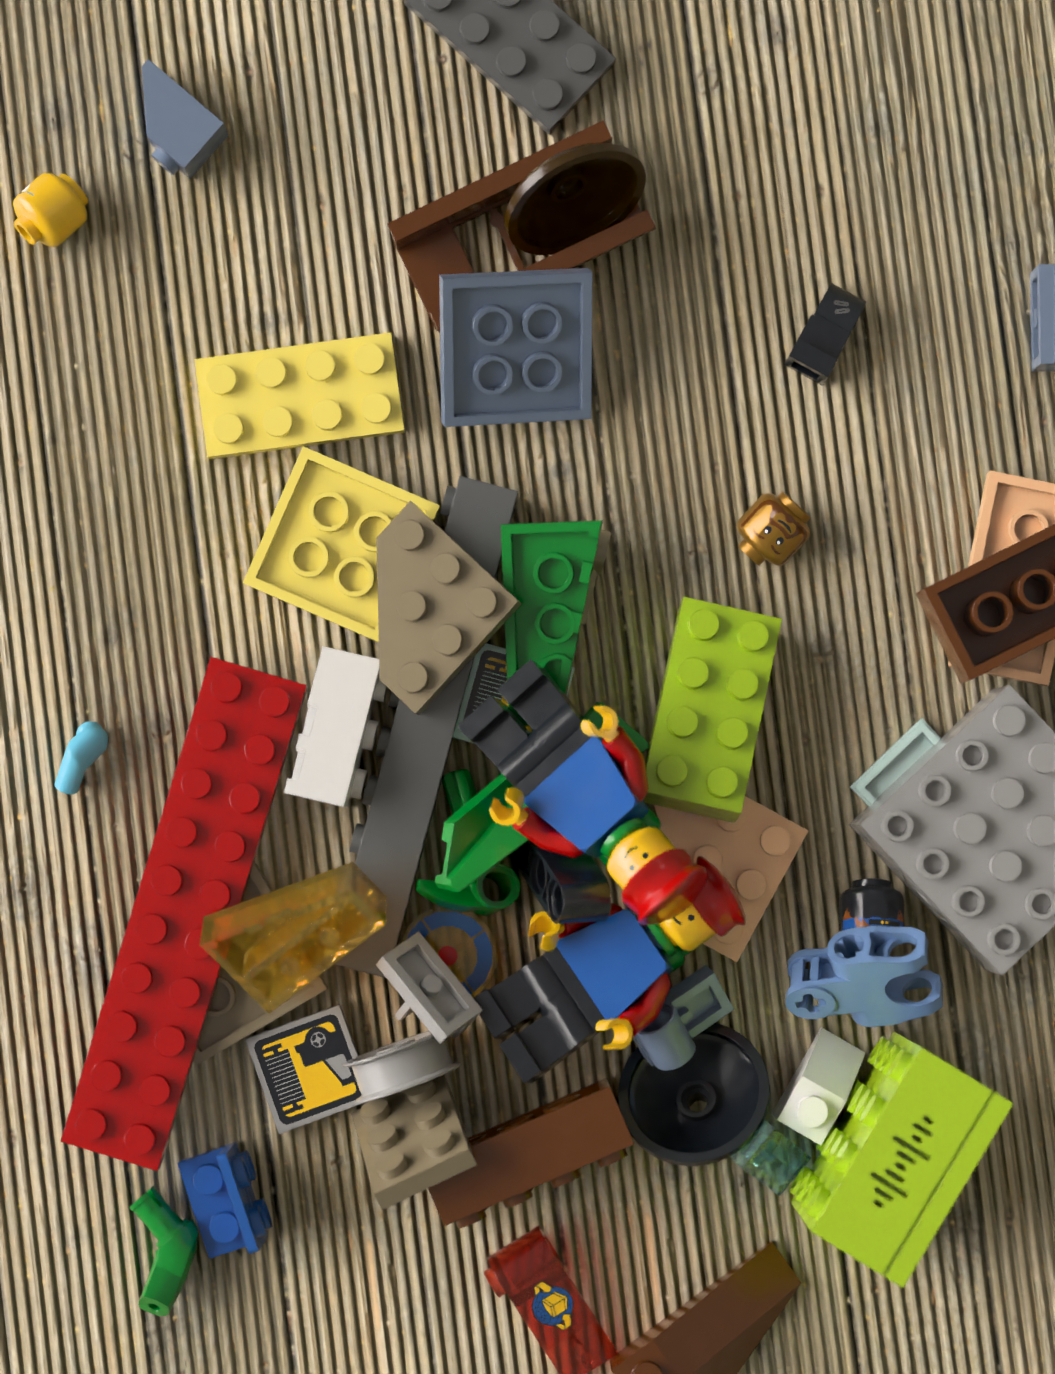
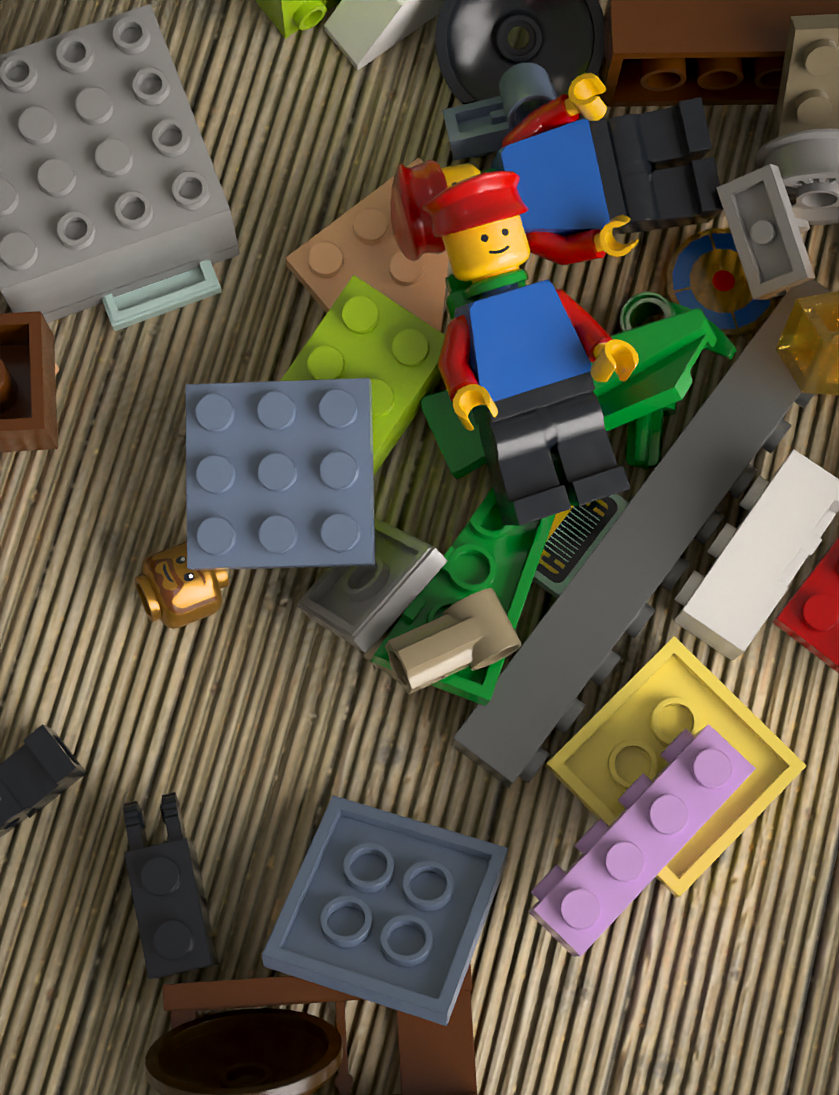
camera: 160 degrees left, 10 degrees down
light yellow plate [194,332,405,459] -> none
dark tan plate [376,501,522,715] -> none
black beam [514,840,612,924] -> none
medium blue piece [785,926,943,1027] -> none
black head [839,878,904,932] -> none
none -> black hinge [123,792,219,979]
none -> sand blue plate [185,378,375,570]
none -> light grey tile [297,518,447,653]
none -> dark tan piece [385,588,522,694]
none -> lavender brick [528,724,756,957]

